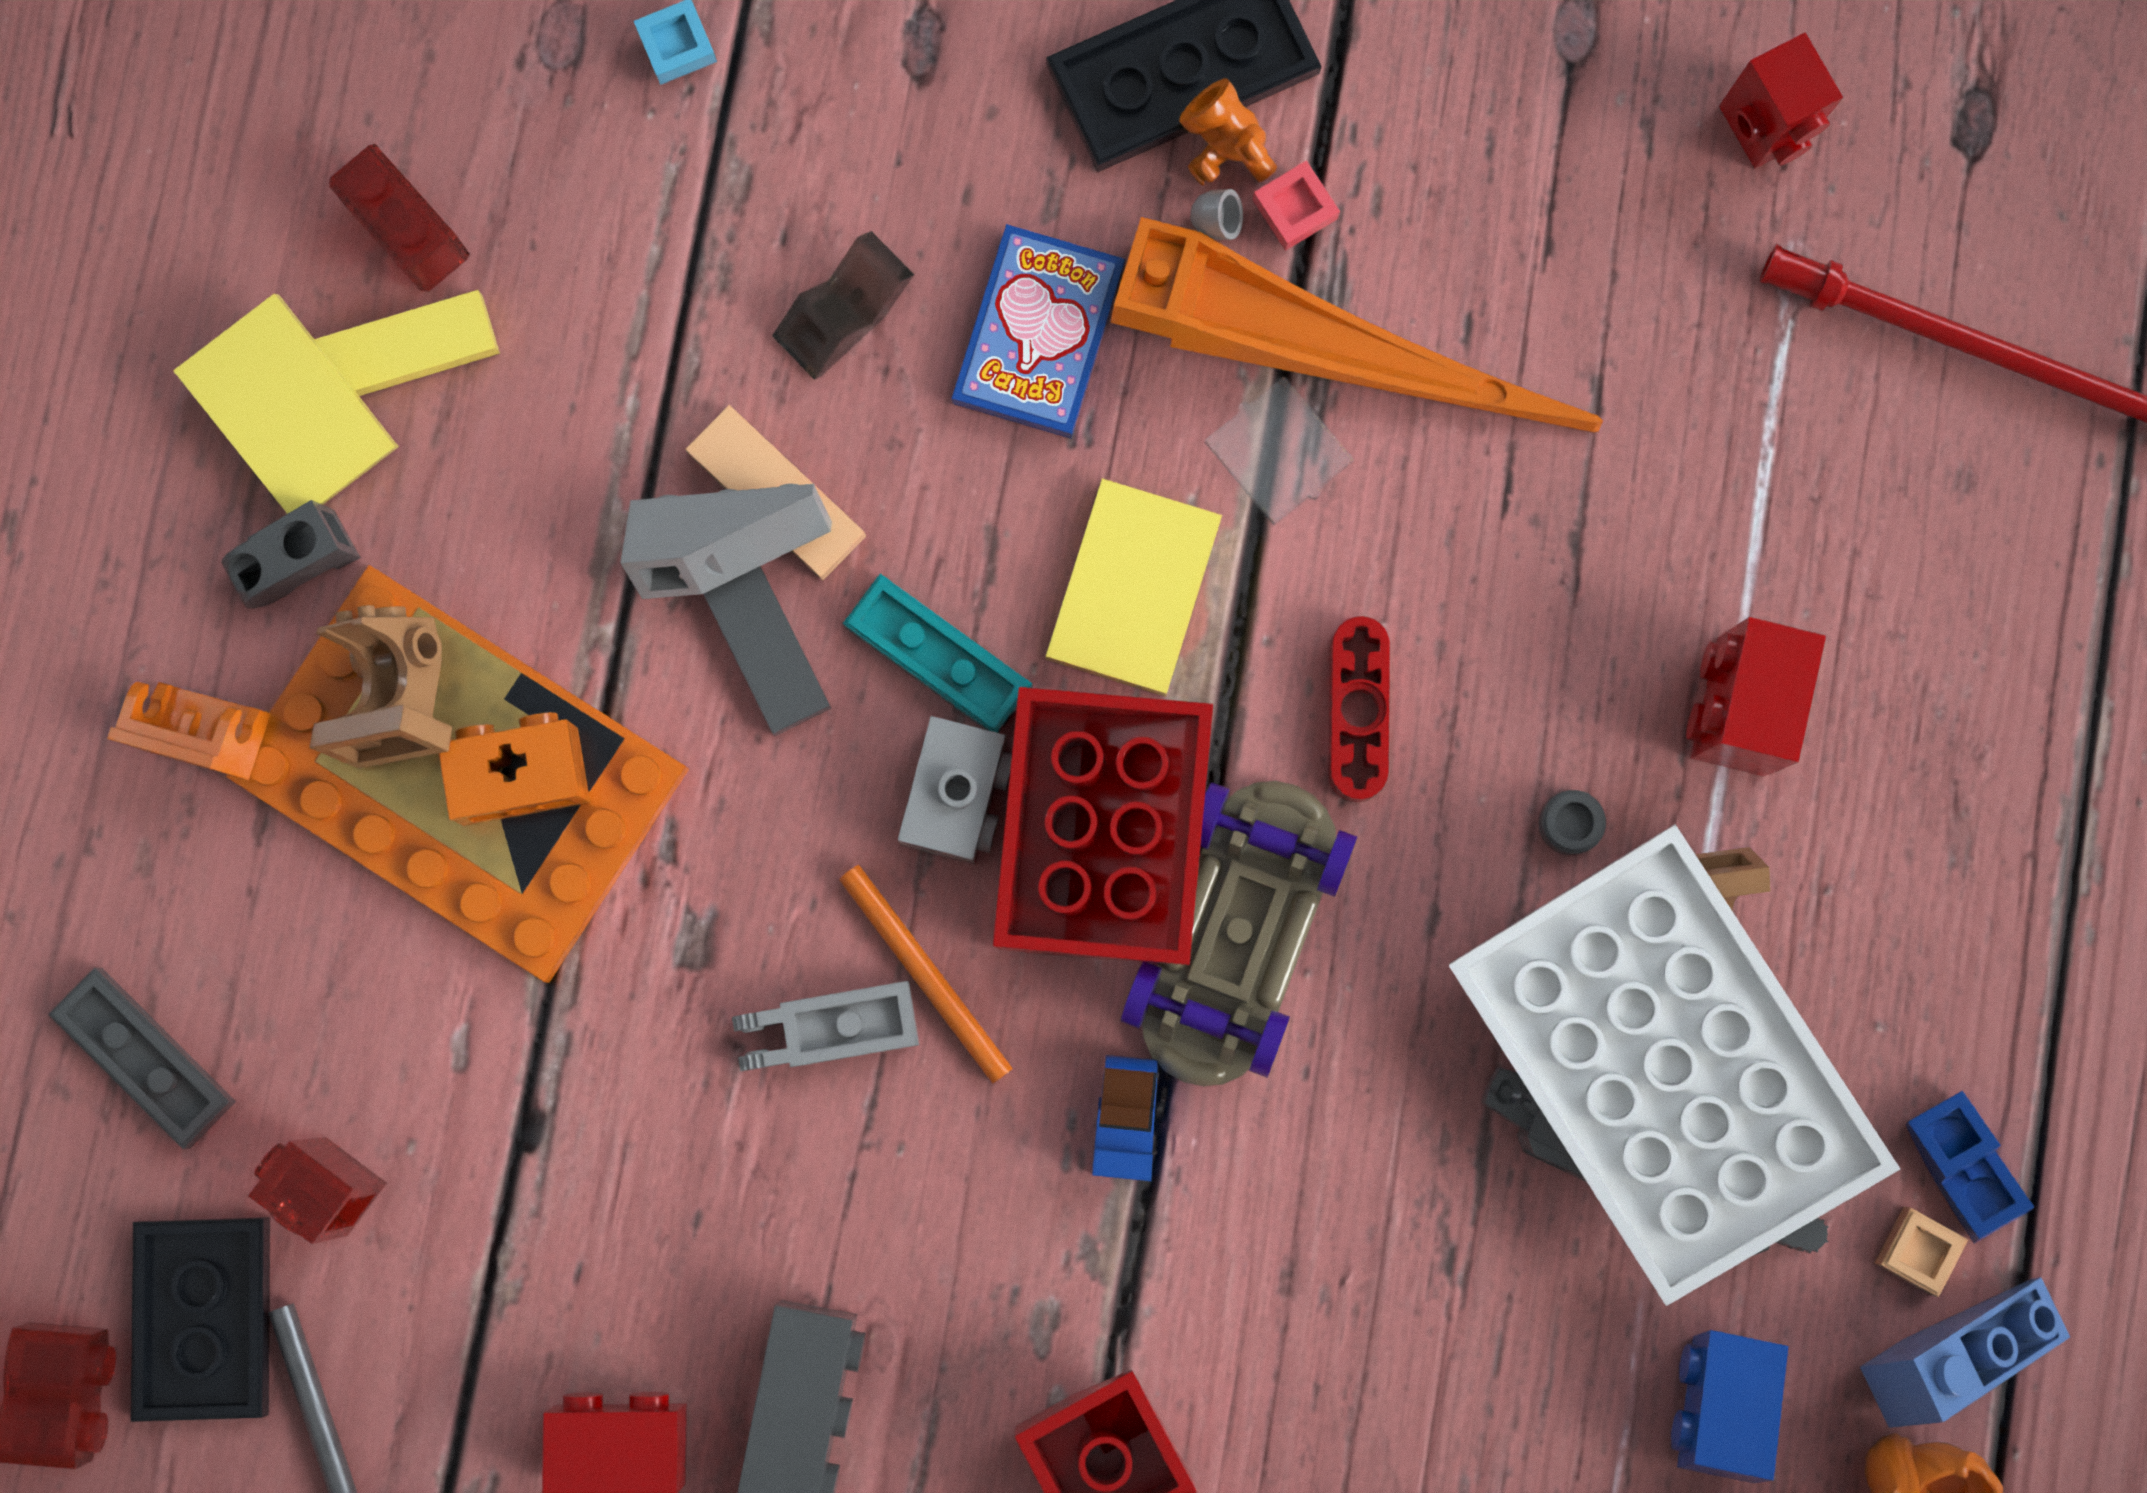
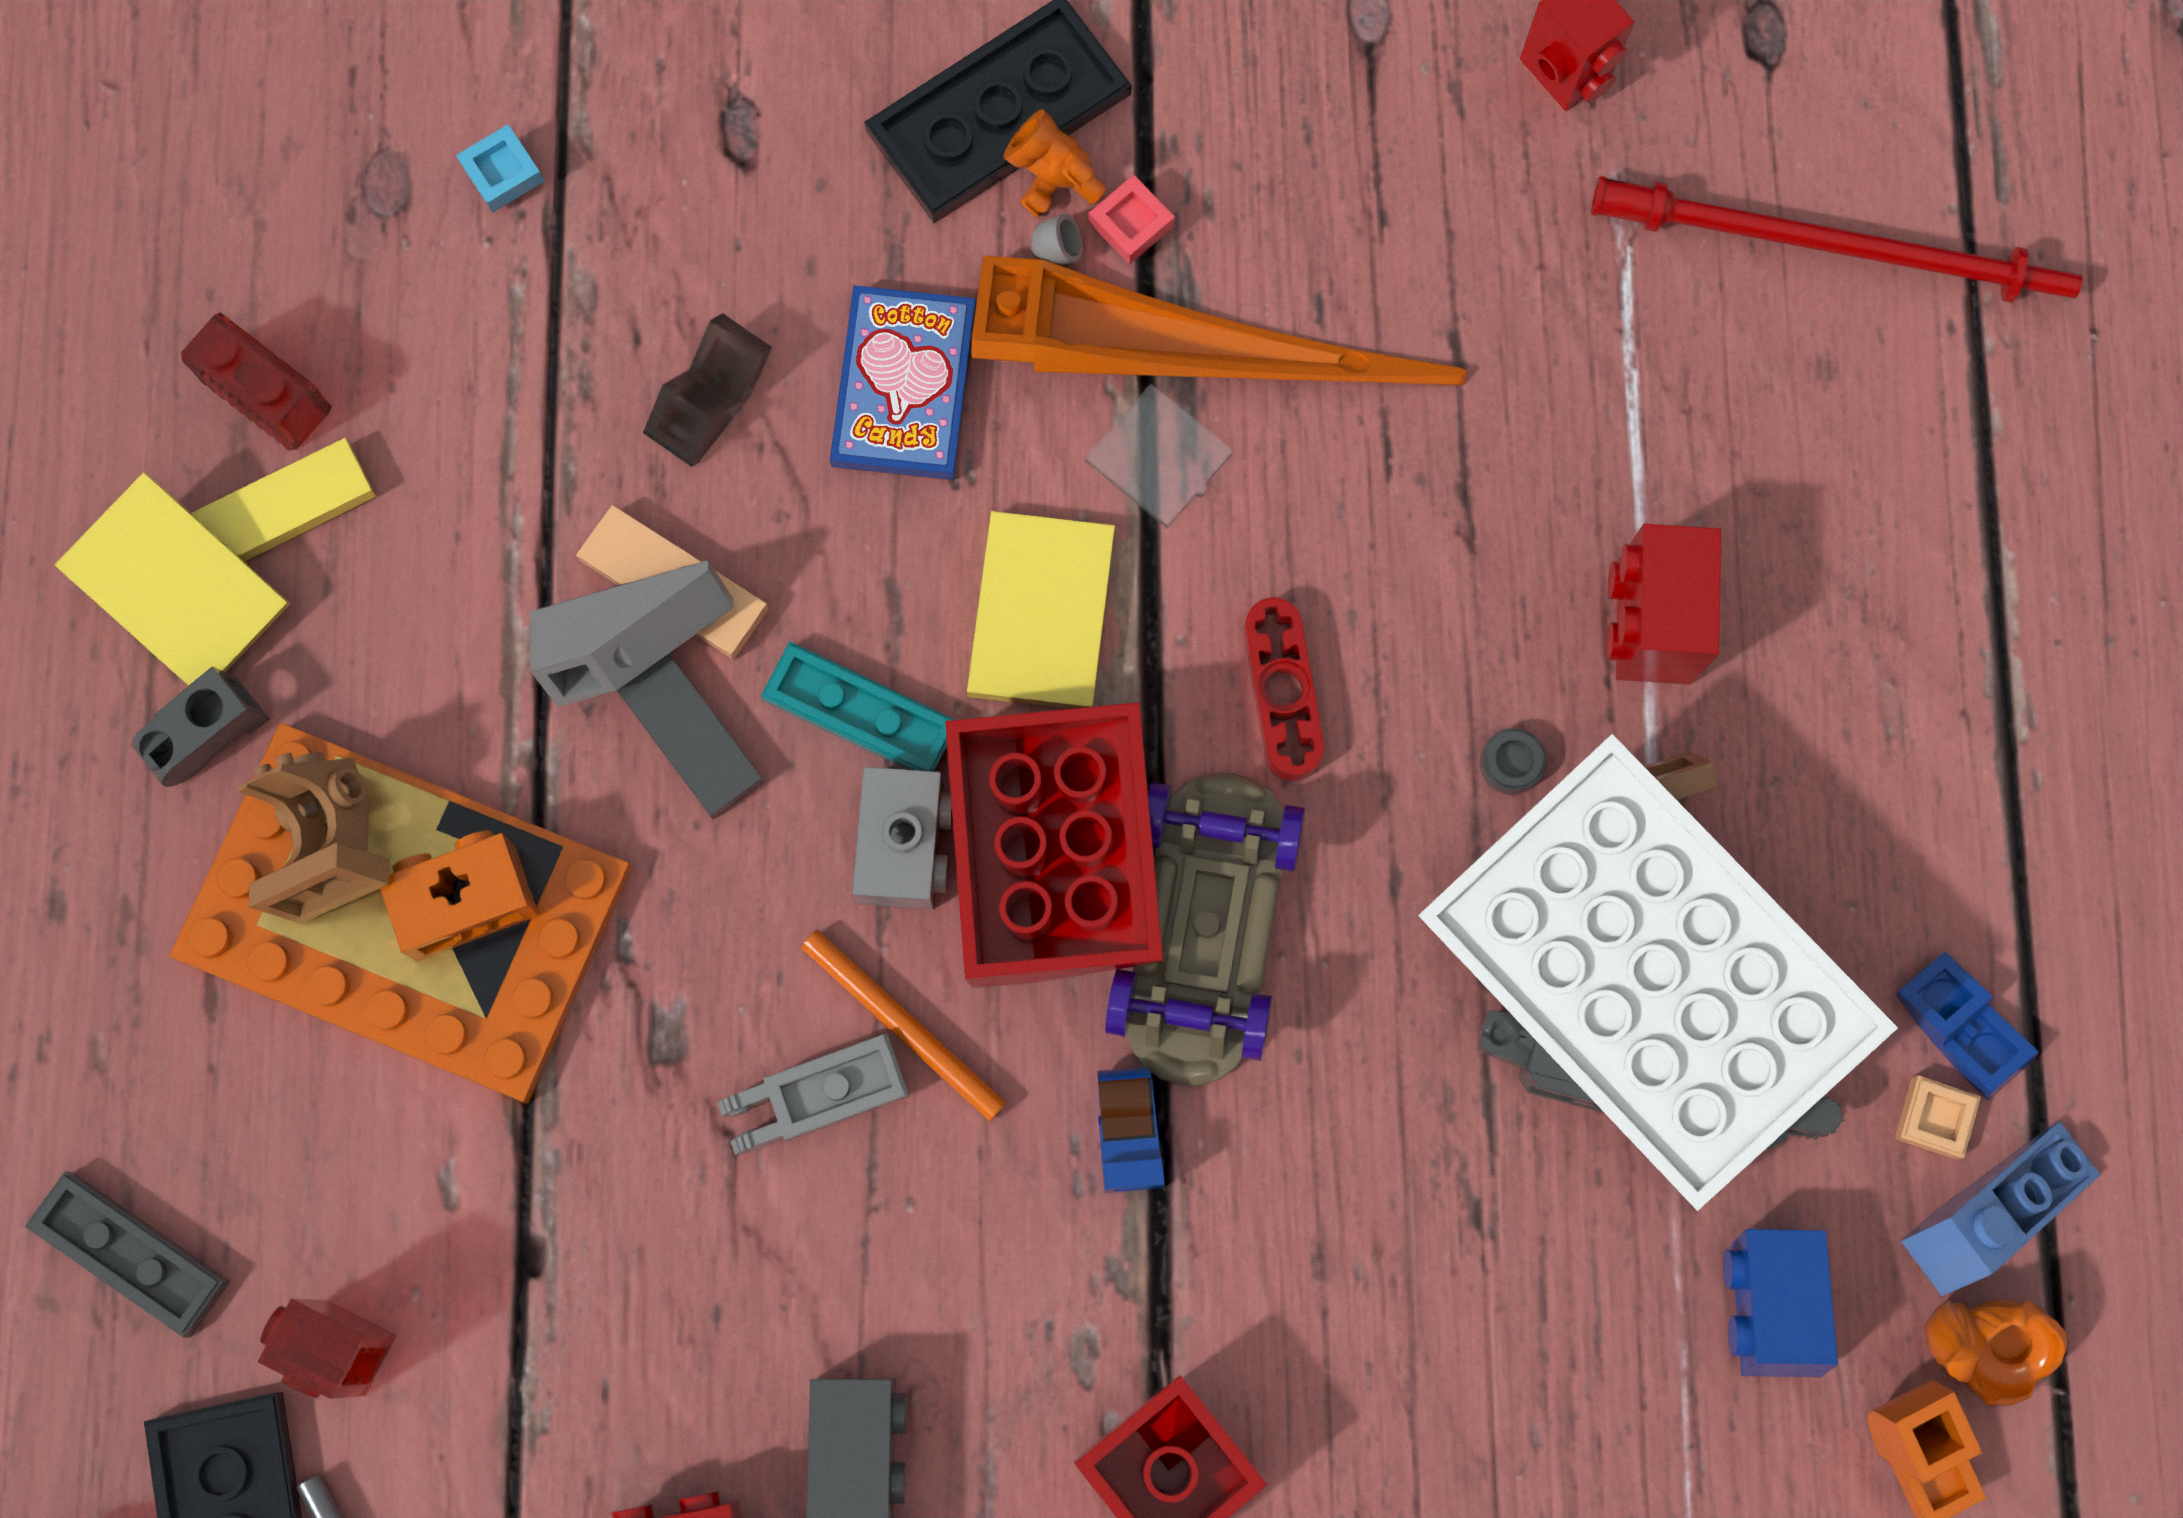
camera: 10 degrees left, 5 degrees down
orange hinge [107,681,271,781] -> none

